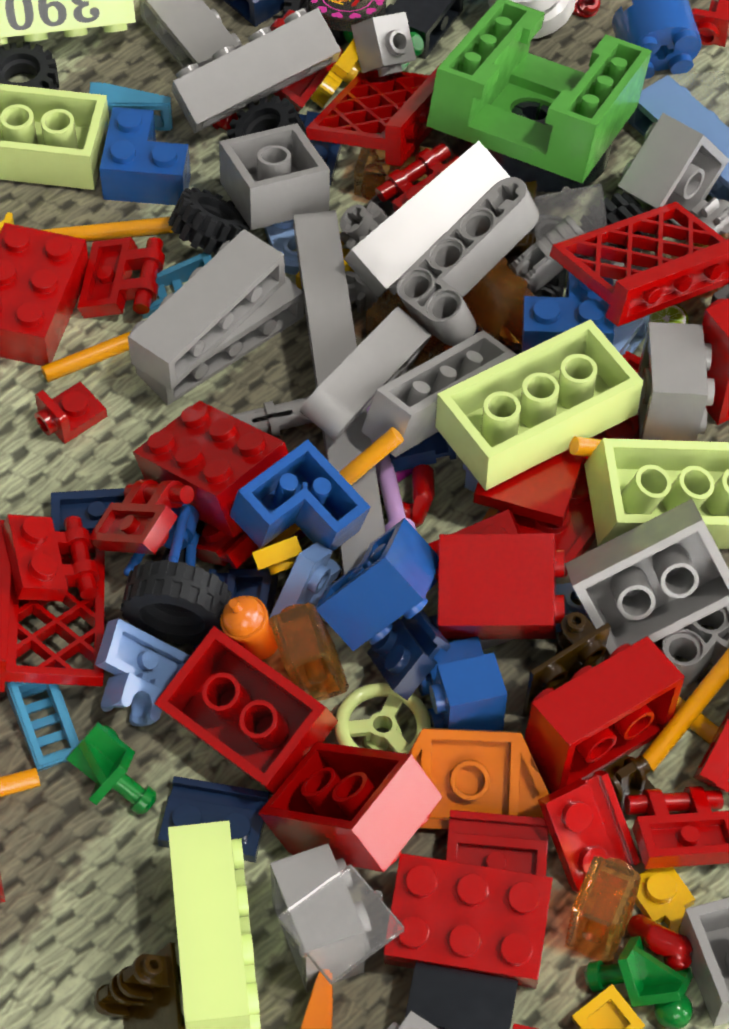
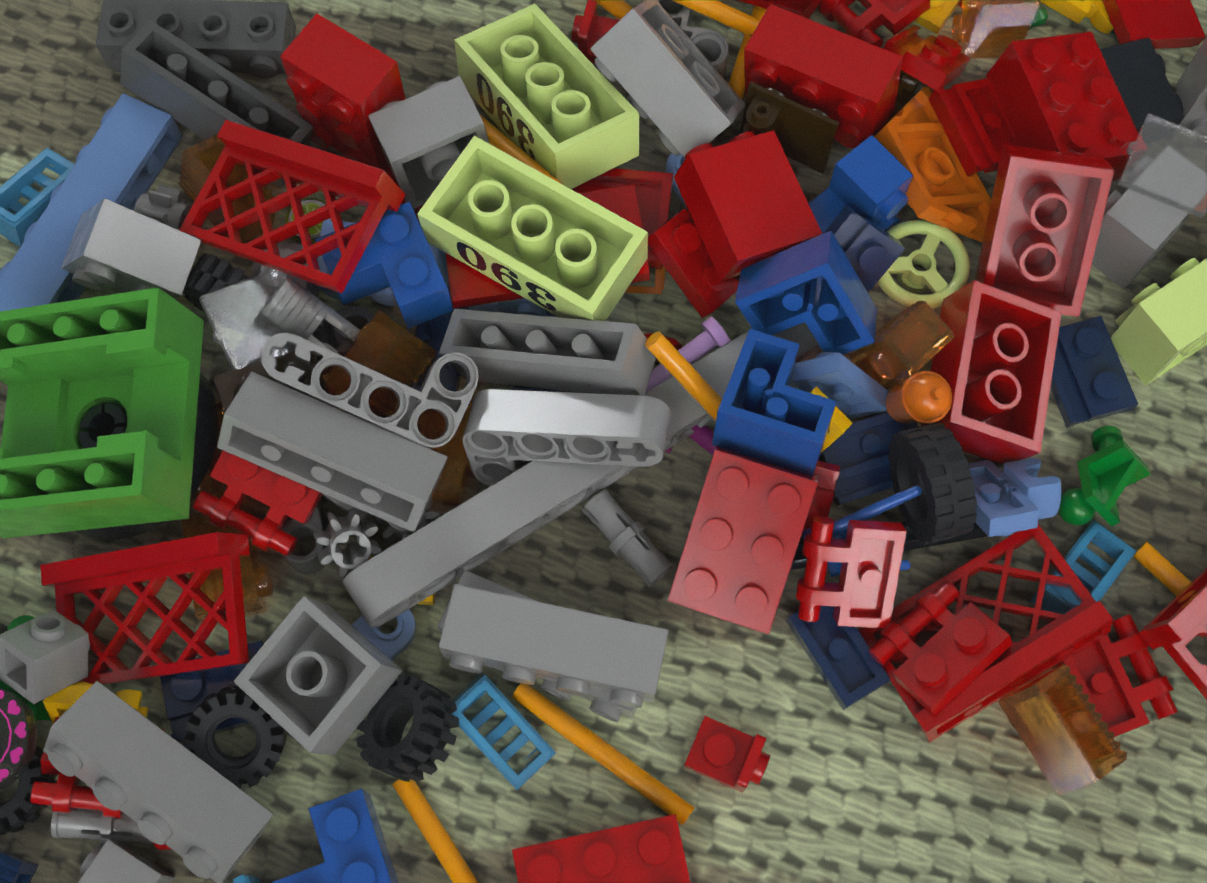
camera: 115 degrees left, 15 degrees up
red plate [77,237,165,318] -> none

